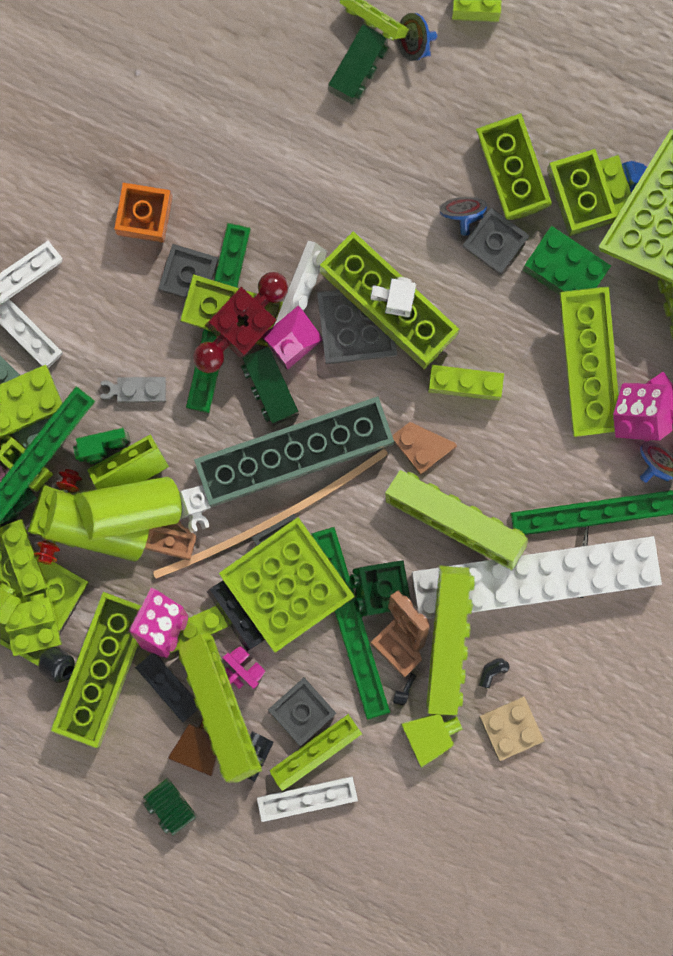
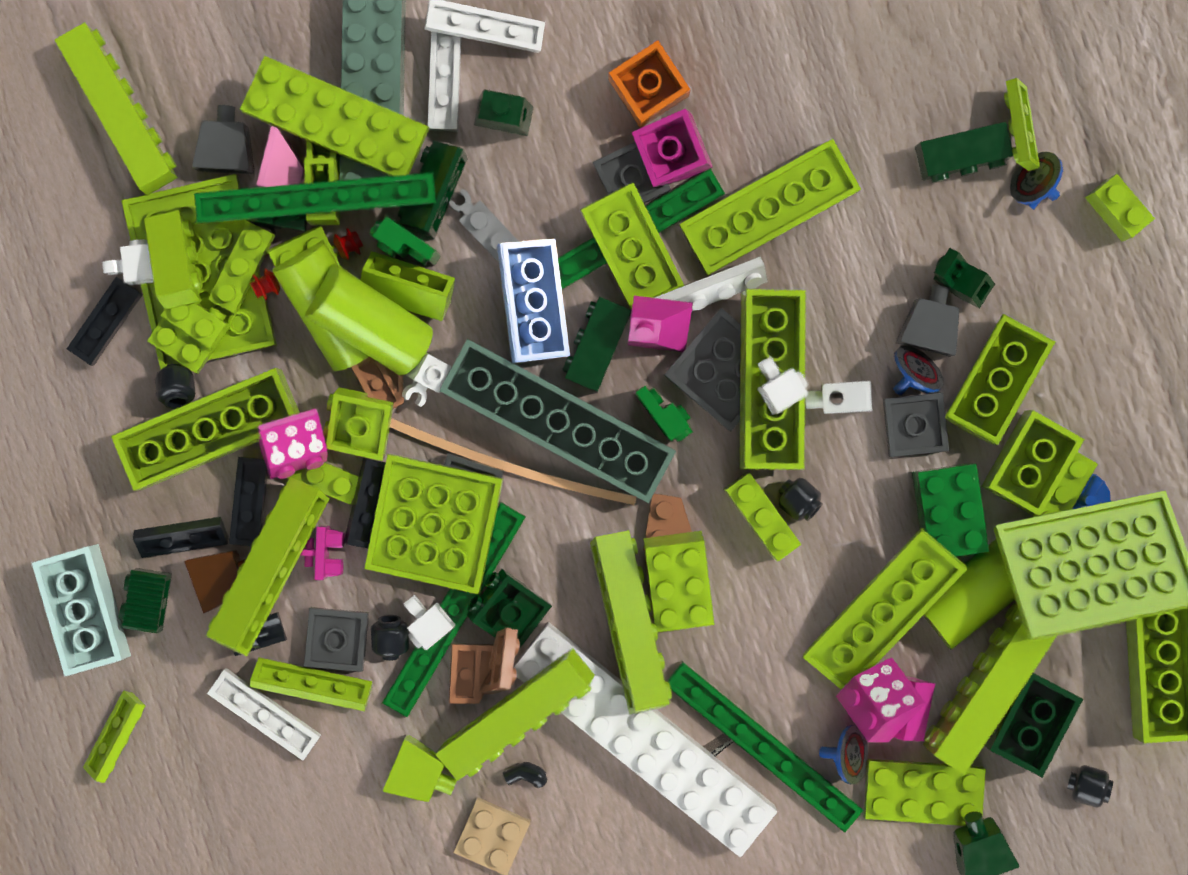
camera: 45 degrees right, 5 degrees up
dark red brick [193,272,289,373] -> none
black hand [393,673,417,705] -> none
none -> light aqua brick [32,544,131,677]
none -> lime plate [83,690,146,783]
none -> black plate [133,516,228,558]
none -> lime plate [323,387,394,461]
none -> black head [371,615,409,661]
none -> dark green slope [398,140,468,239]
none -> white brick [404,595,456,650]
none -> dark green torso [474,90,534,136]
none -> light blue brick [497,239,570,363]
none -> dark pink slope [632,108,713,187]
none -> green plate [635,385,693,442]
none -> lime brick [643,531,714,632]
none -> lime plate [679,138,861,276]
none -> black head [778,478,823,521]
none -> white torso [805,381,872,414]
none -> dark grey torso [896,285,959,357]
none -> lime brick [923,539,1015,650]
none -> dark green brick [933,248,995,309]

